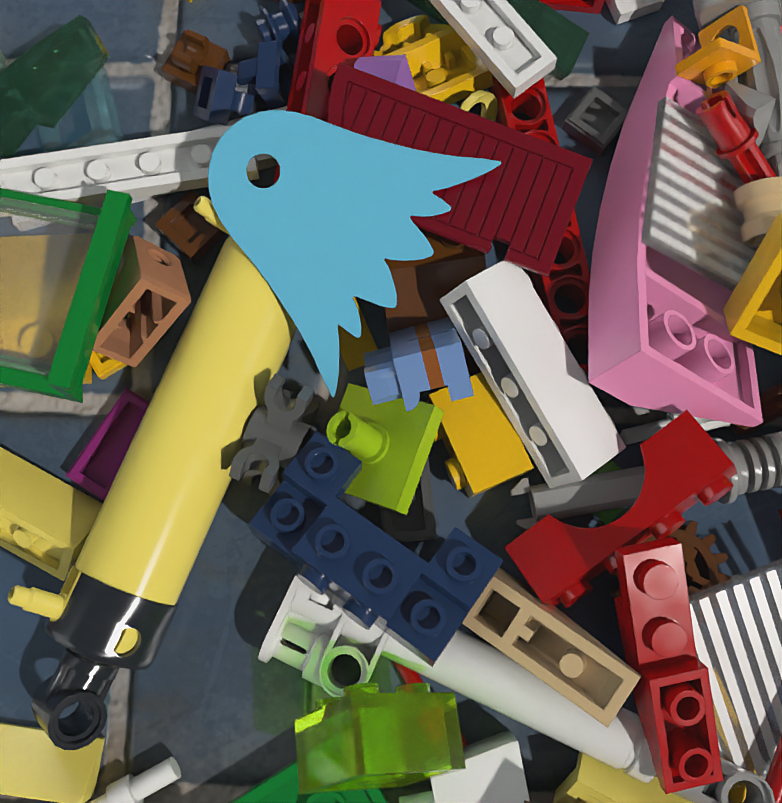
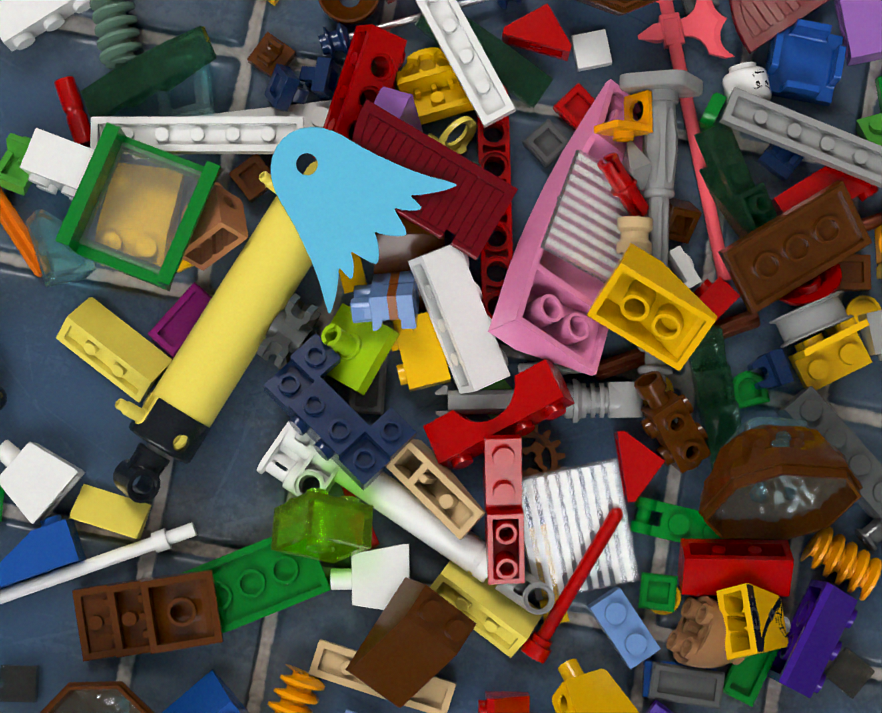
camera: 10 degrees right, 5 degrees up
none -> red tile [553,83,595,131]

